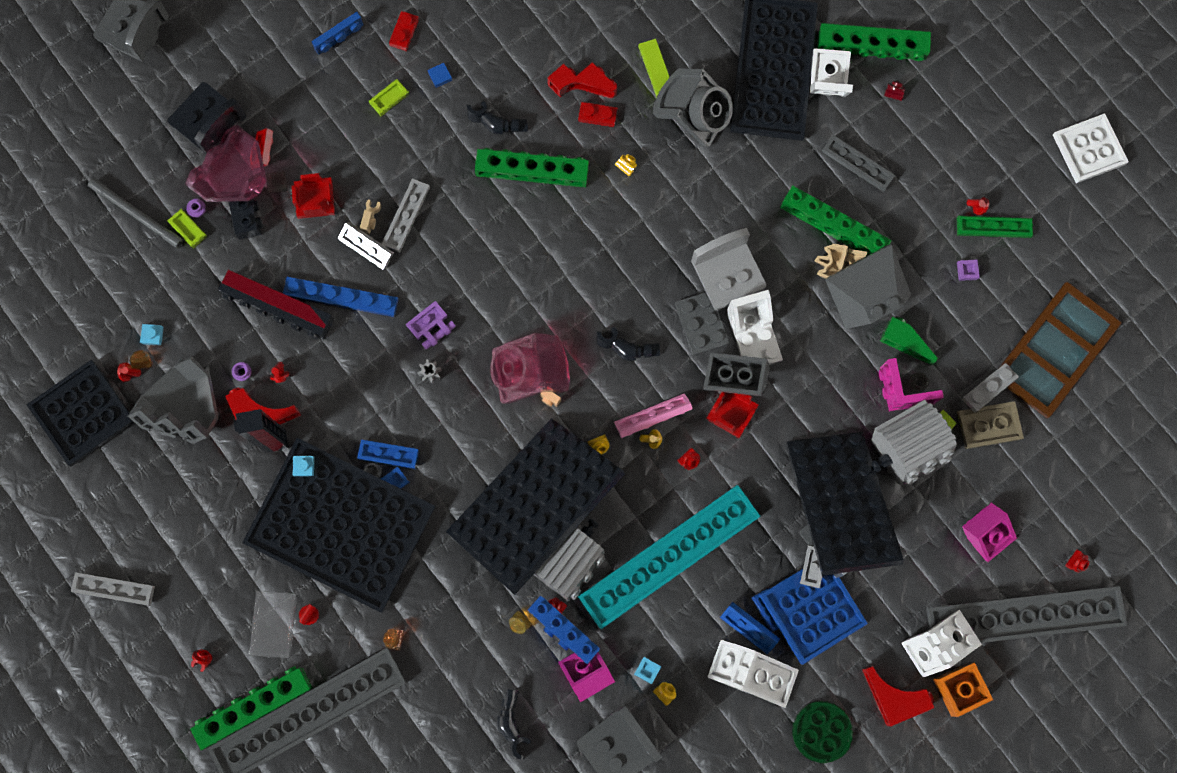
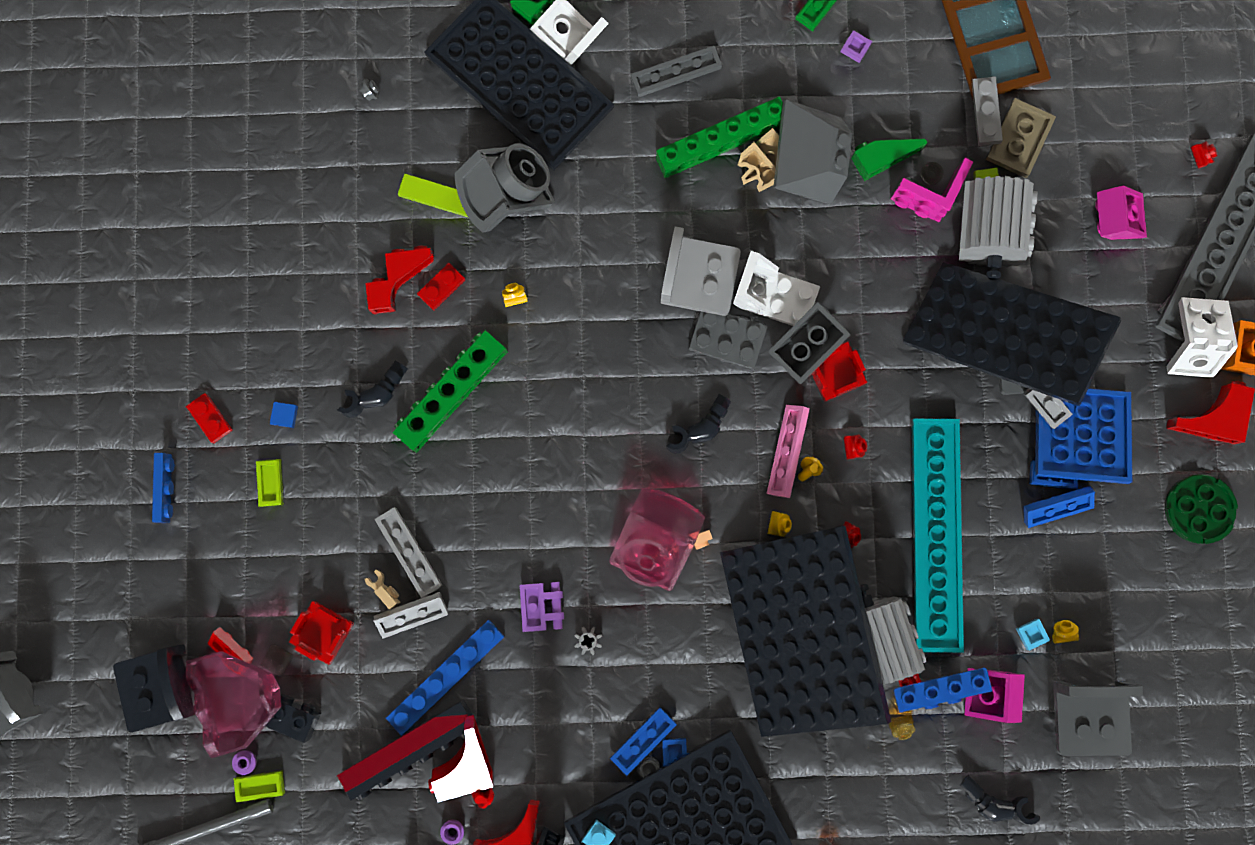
camera: 45 degrees left, 5 degrees up
white bracket [708,640,799,708] -> none
none -> arch [428,715,493,802]
none -> red plate [843,521,861,548]

